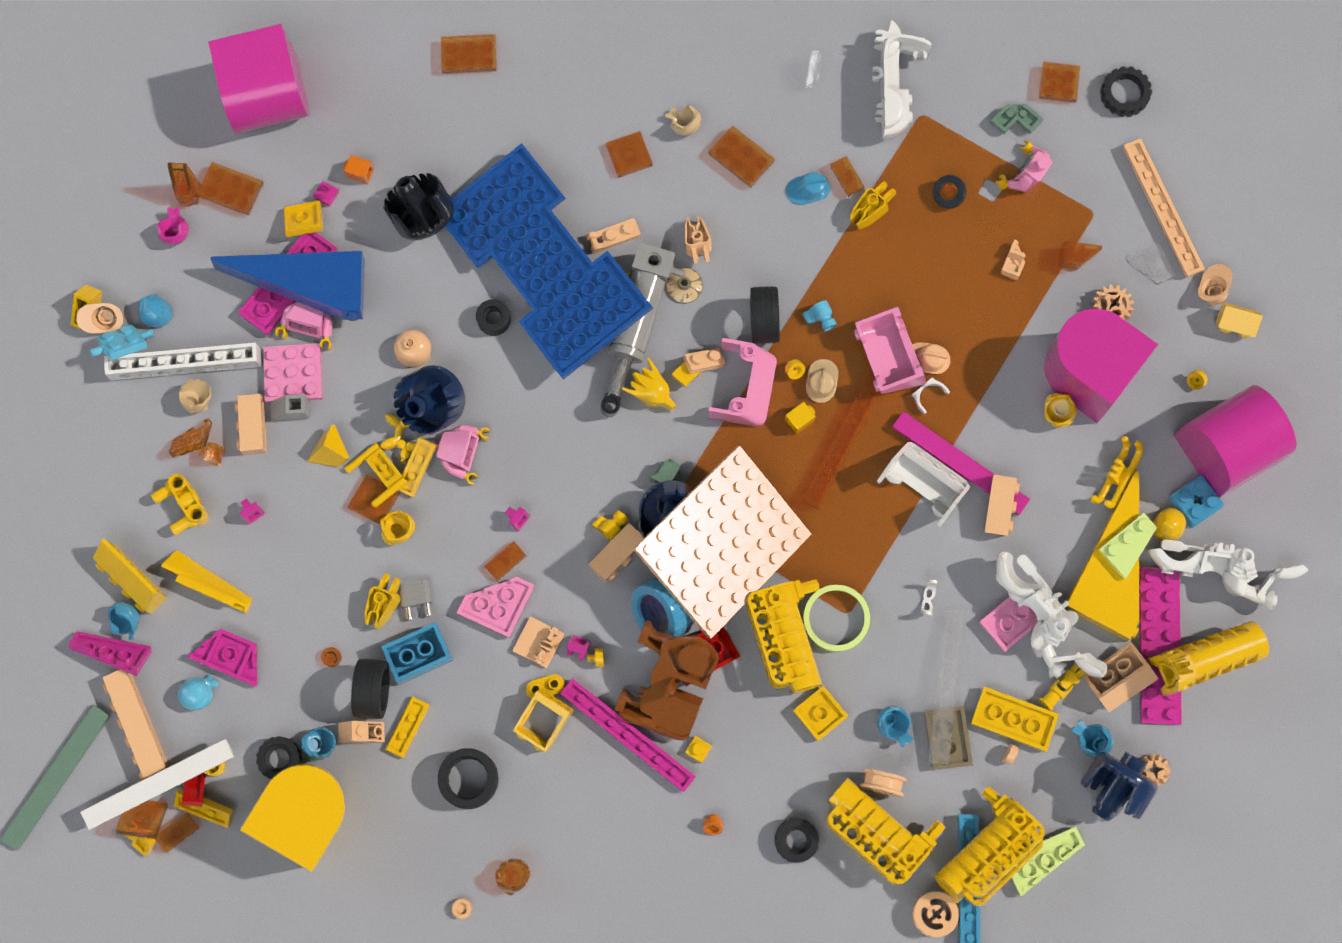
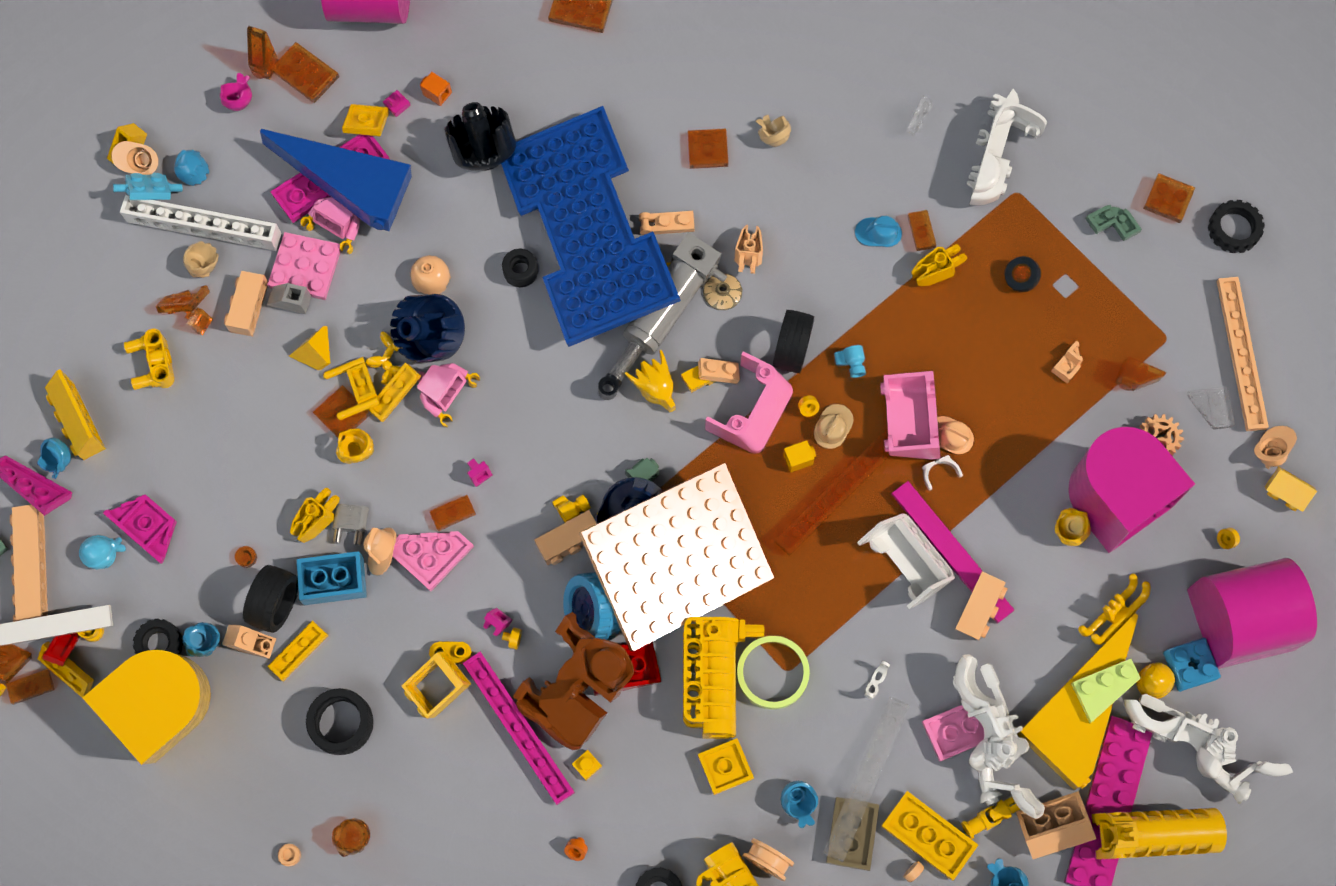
camera: 15 degrees right, 5 degrees down
yellow wedge [161,550,253,613] -> none
dark pink tile [239,498,265,524] -> none
light nougat hinge [512,616,565,668] -> none
clear orange plate [709,125,775,188] -> none
bright pink torso [995,140,1053,193] -> none
none -> light nougat piece [363,528,397,576]

